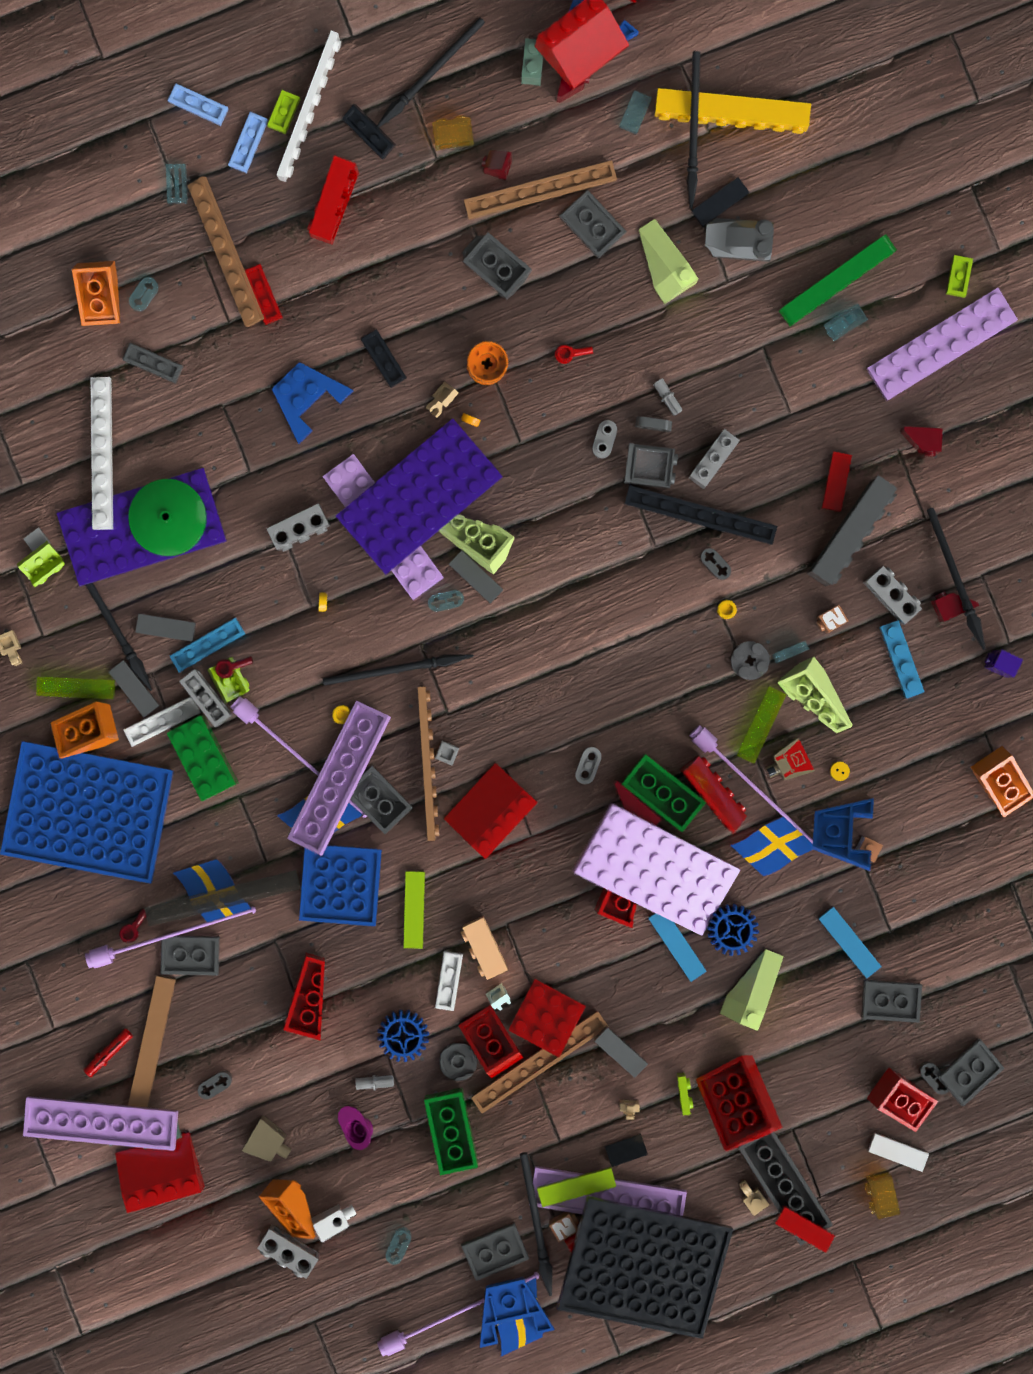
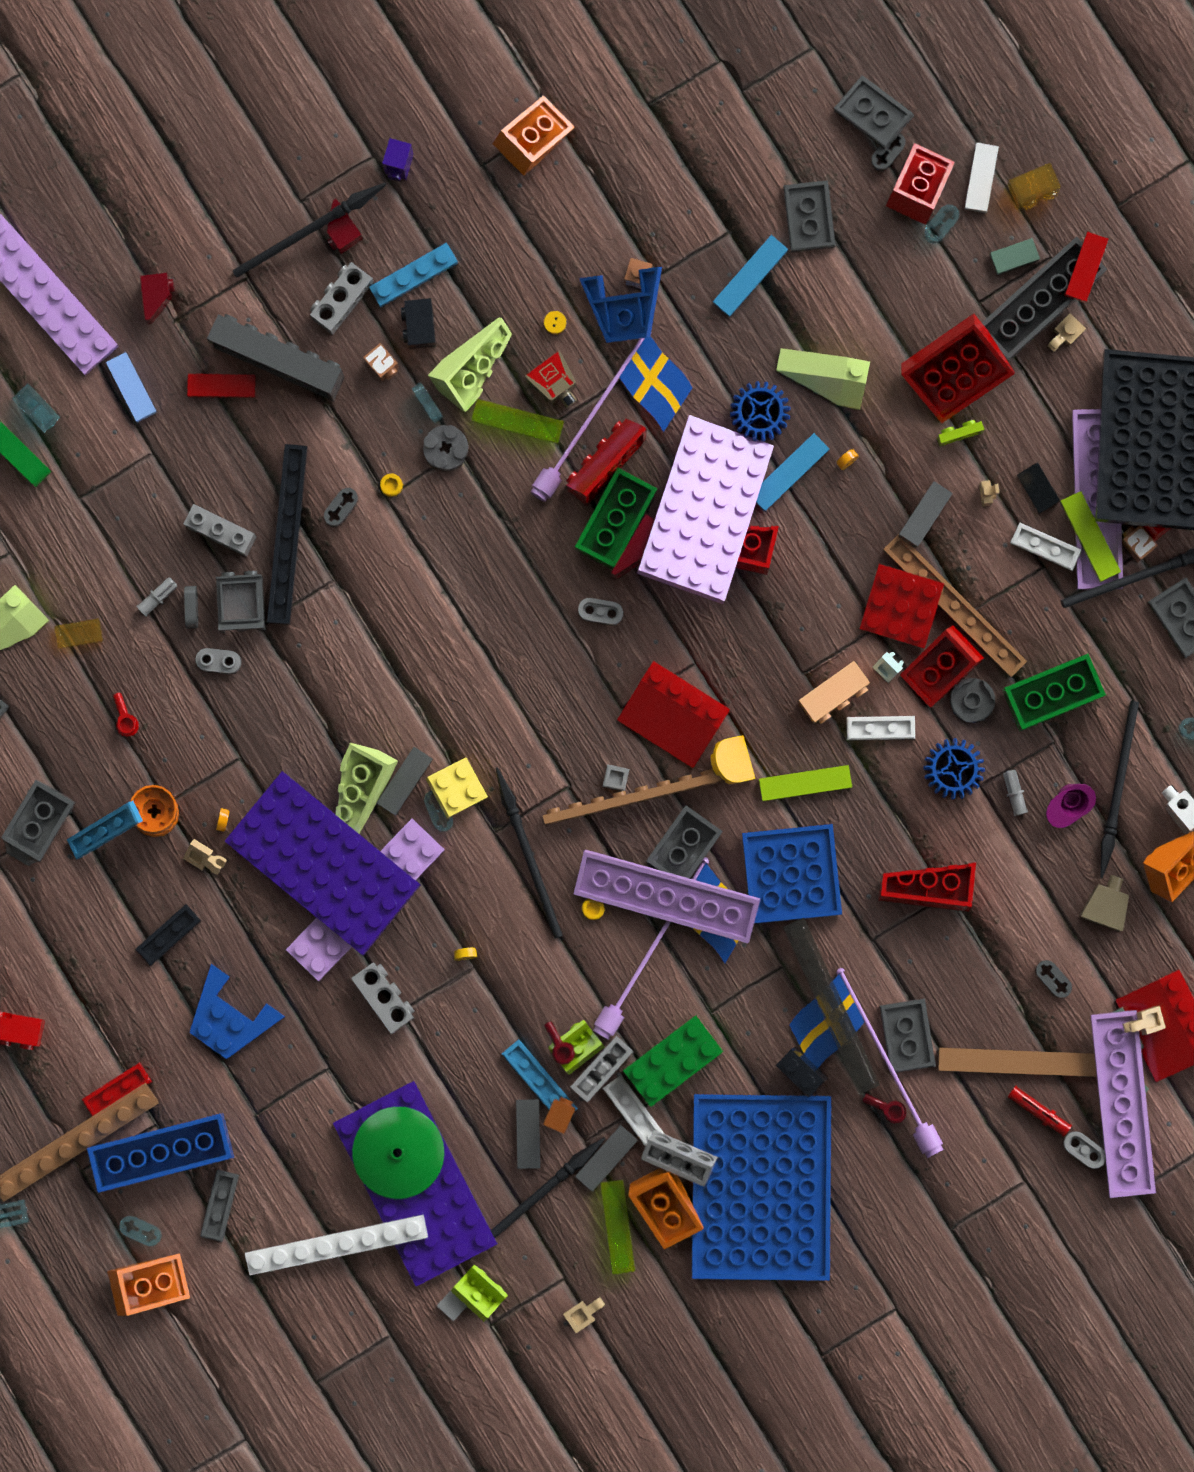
camera: 95 degrees left, 5 degrees down
none -> clear yellow tile [54,618,103,649]
none -> dark azure tile [67,801,143,860]
none -> blue brick [87,1113,234,1193]
none -> light blue tile [106,352,157,423]
none -> black brick [401,298,436,349]
none -> light yellow plate [426,758,488,819]
none -> dark orange piece [543,1097,576,1134]
none -> light grey brick [641,1130,718,1186]
none -> yellow tile [711,735,755,784]
none -> black brick [776,1047,829,1097]
none -> light orange tile [836,449,859,470]
none -> clear light blue beam [924,204,959,243]
none -> sand green tile [990,238,1040,275]
none -> white tile [1010,523,1082,571]
none -> light grey plate [1063,1131,1106,1168]
none -> black piece [1100,701,1139,879]
none -> tan plate [1122,1006,1166,1035]

